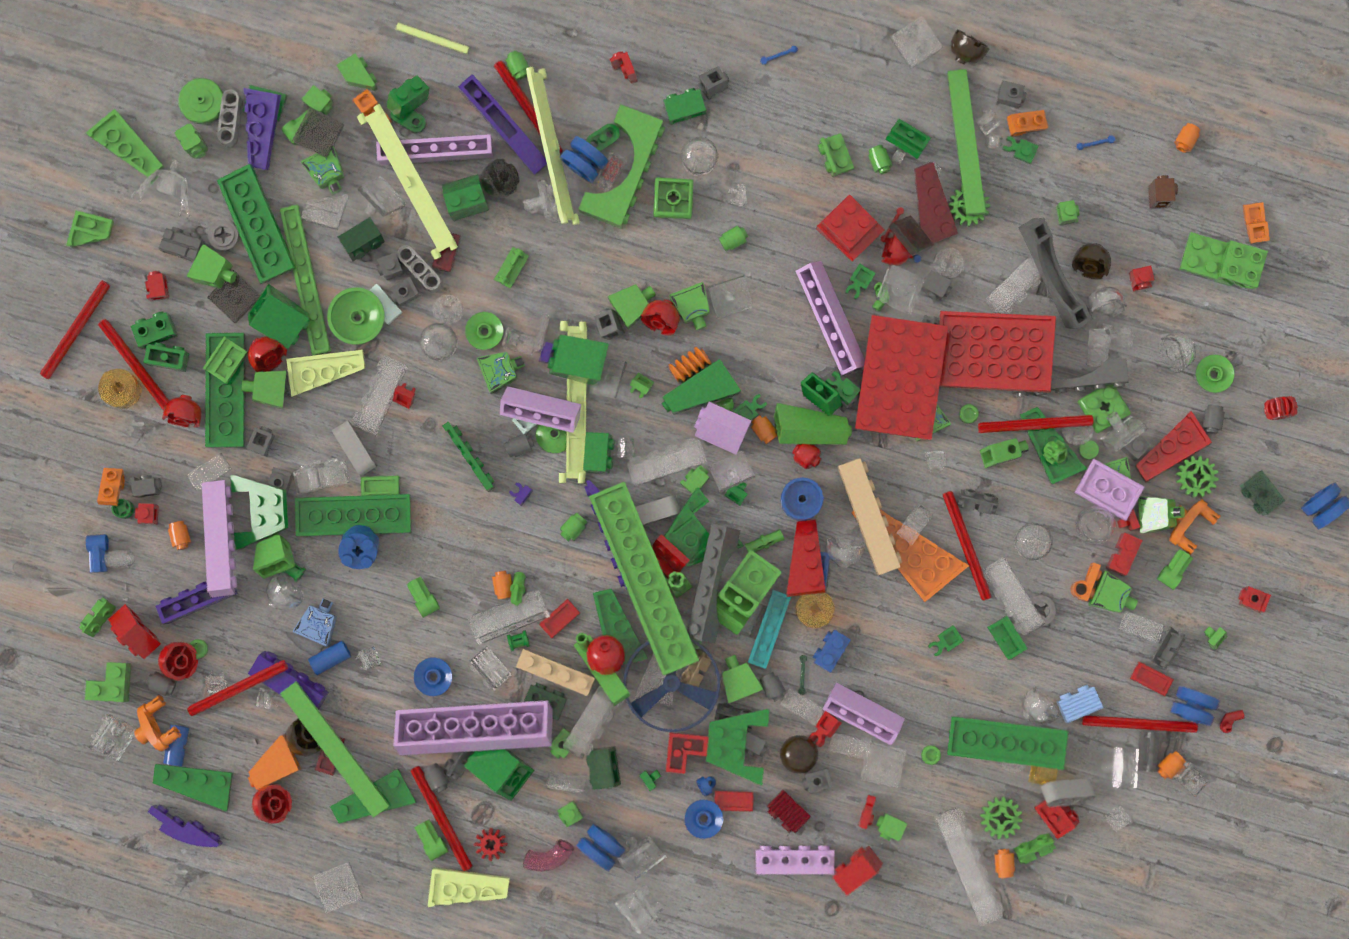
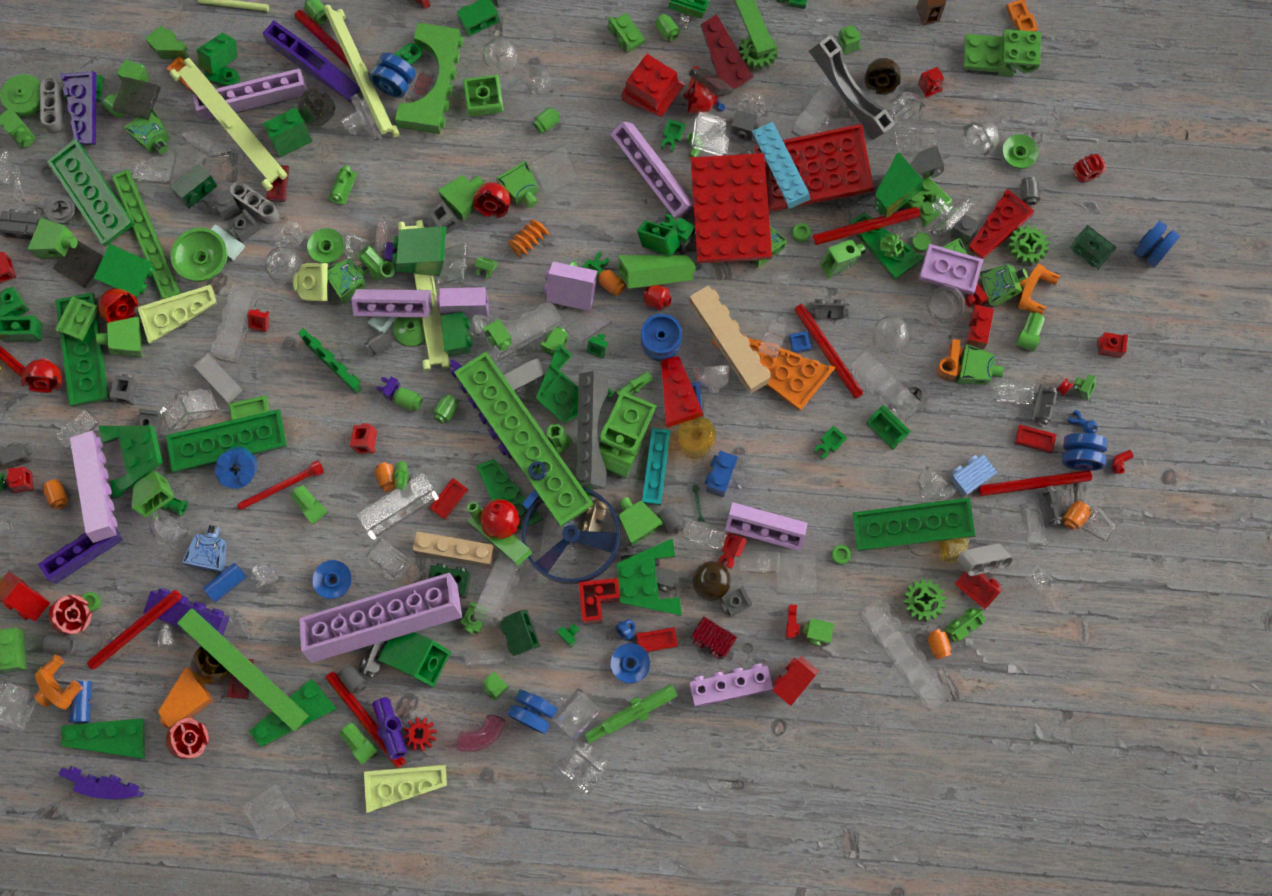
camera: 20 degrees left, 10 degrees down
green bush [507,630,530,652] -> none
red bracket [652,534,690,579] -> none
green slope [661,359,741,415] -> none
none -> red piece [237,460,325,510]
none -> yellowish green tile [293,263,328,301]
none -> red brick [349,423,377,454]
none -> bright green piece [357,245,395,281]
none -> dark purple piece [372,697,407,760]
none -> bright green brick [393,387,423,411]
none -> lavender brick [436,287,489,318]
none -> bright green brick [483,319,512,351]
none -> blue tile [522,490,540,512]
none -> dark blue bush [528,461,547,481]
none -> bright green piece [585,684,678,743]
none -> medium azure piece [752,122,810,209]
none -> blue tile [788,331,811,353]
none -> green slope [874,152,923,218]
none -> red bush [1057,378,1073,397]
none -> blue arm [1067,410,1098,434]

